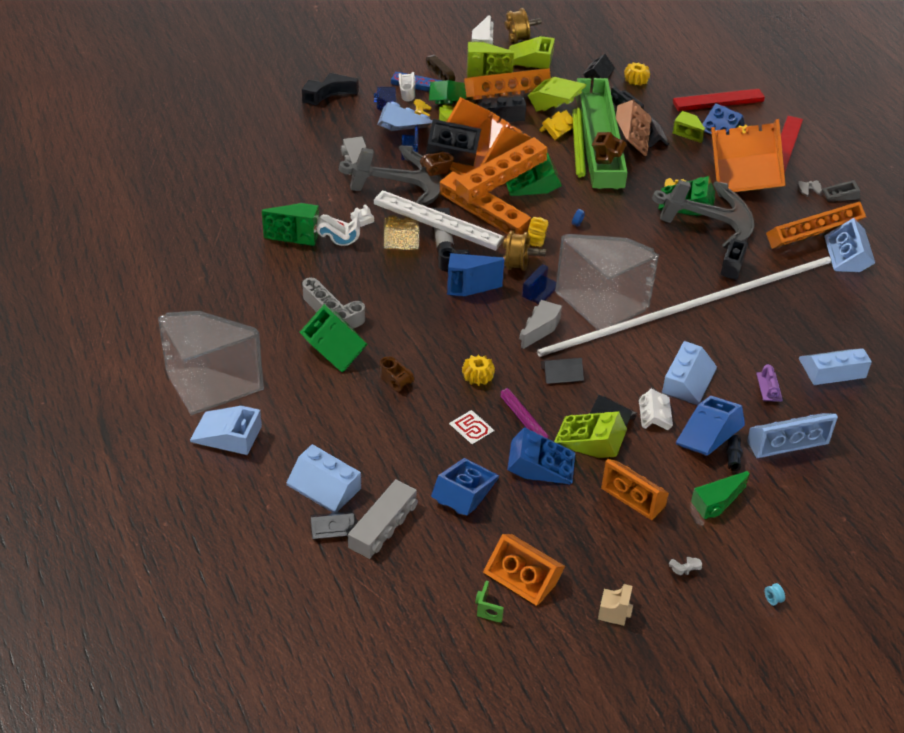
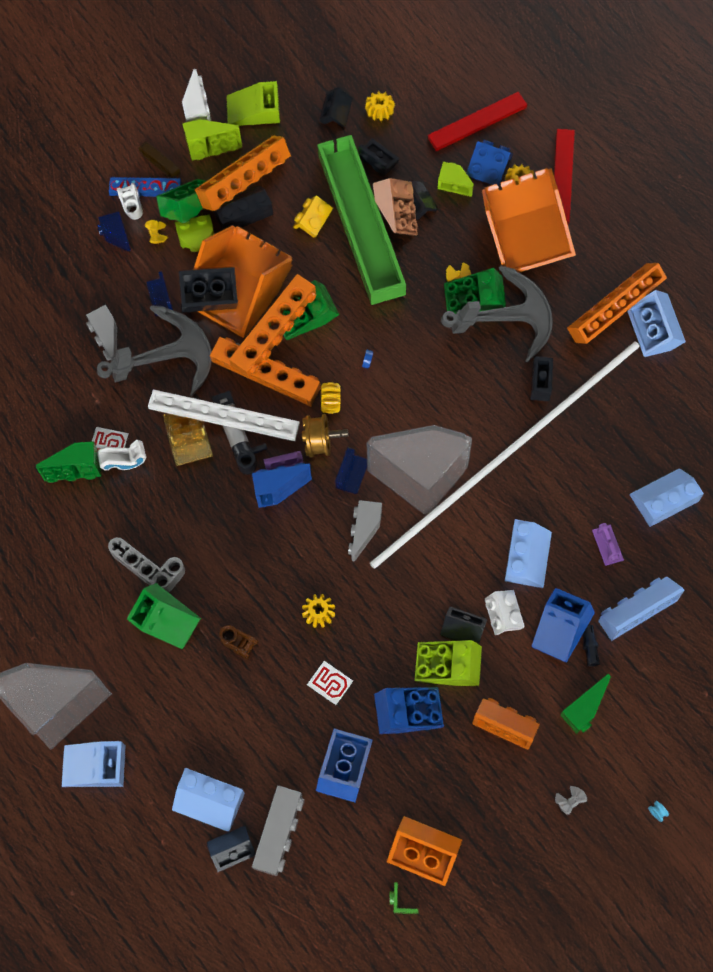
camera: 10 degrees left, 25 degrees up
black arch [302,73,359,105] -> none
white tile [351,205,374,227] -> none
light blue slope [377,102,432,131] -> none
reddish brown piece [420,152,453,176] -> none
magenta axle [500,388,550,439] -> none
pearl gold wheel [505,8,542,43] -> none
lime slope [528,77,586,111] -> none
black panel [541,358,584,384] -> none
lime axle [572,107,586,178] -> none
reddish brown brick [592,132,627,164] -> none
tan brick [598,584,633,626] -> none
light grey piece [797,180,822,197] -> none
dark grey slope [822,180,860,202] -> none

